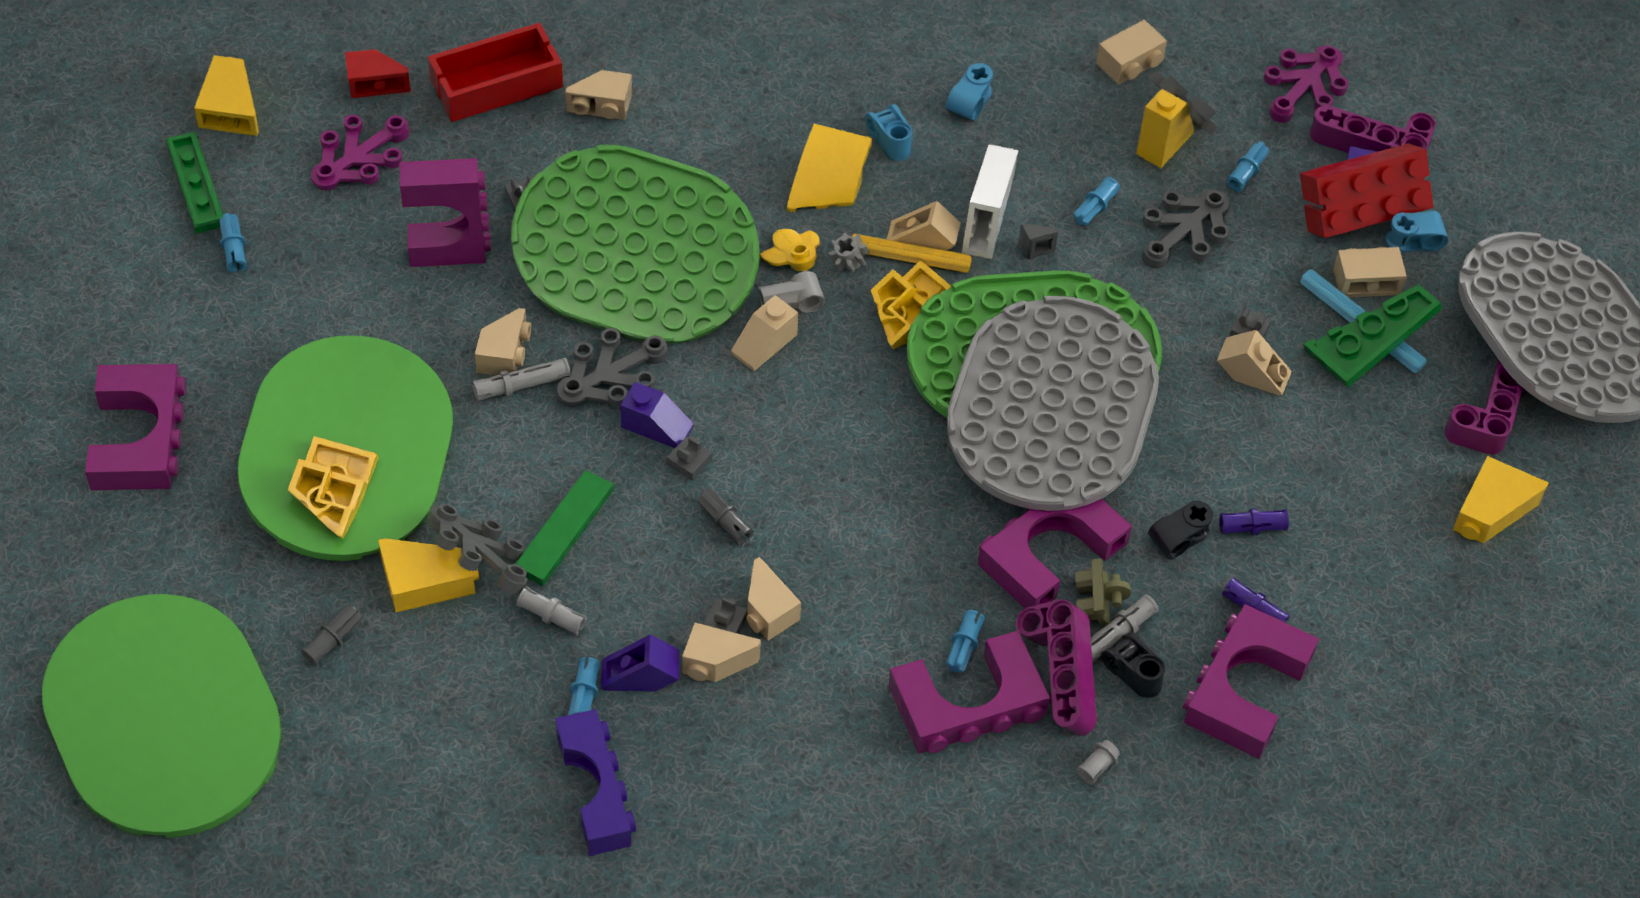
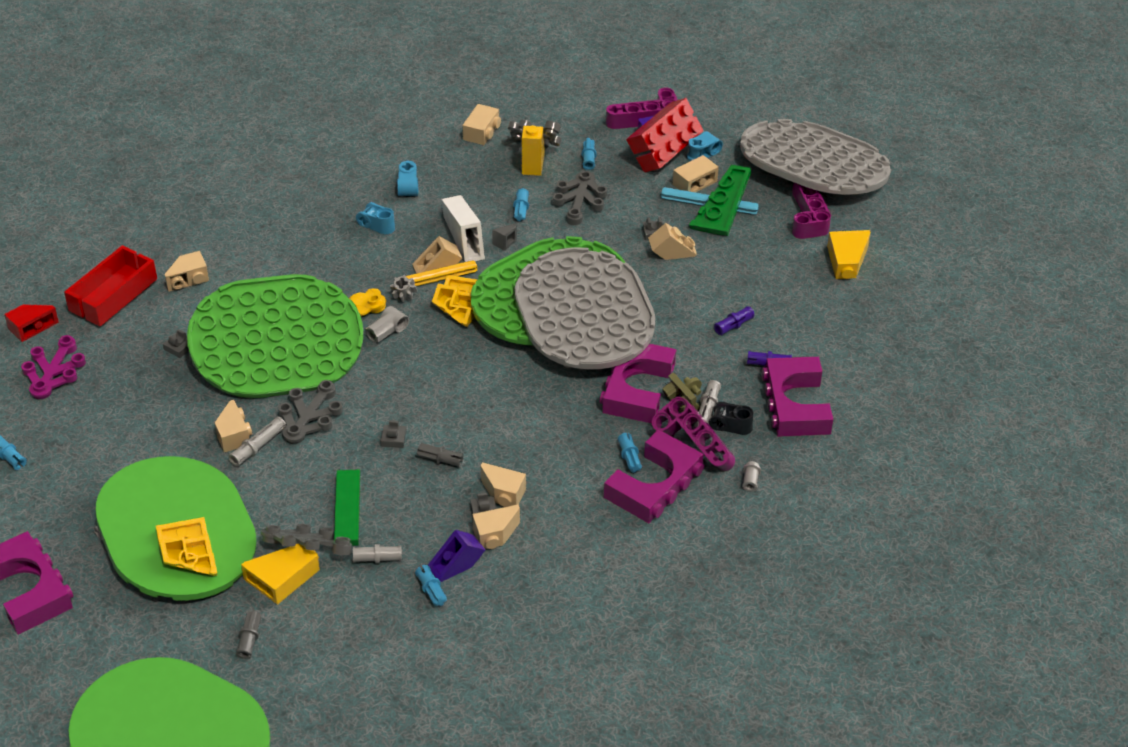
camera: 30 degrees left, 10 degrees down
magenta arch [399,158,491,267] -> none
dark purple arch [555,709,636,856] -> none
dark purple slope [620,382,694,448] -> none
tan slope [731,295,798,371] -> none
yellow slope [786,124,872,212] -> none
black piece [1148,501,1213,560] -> none
magenta plant [1264,45,1349,123] -> none

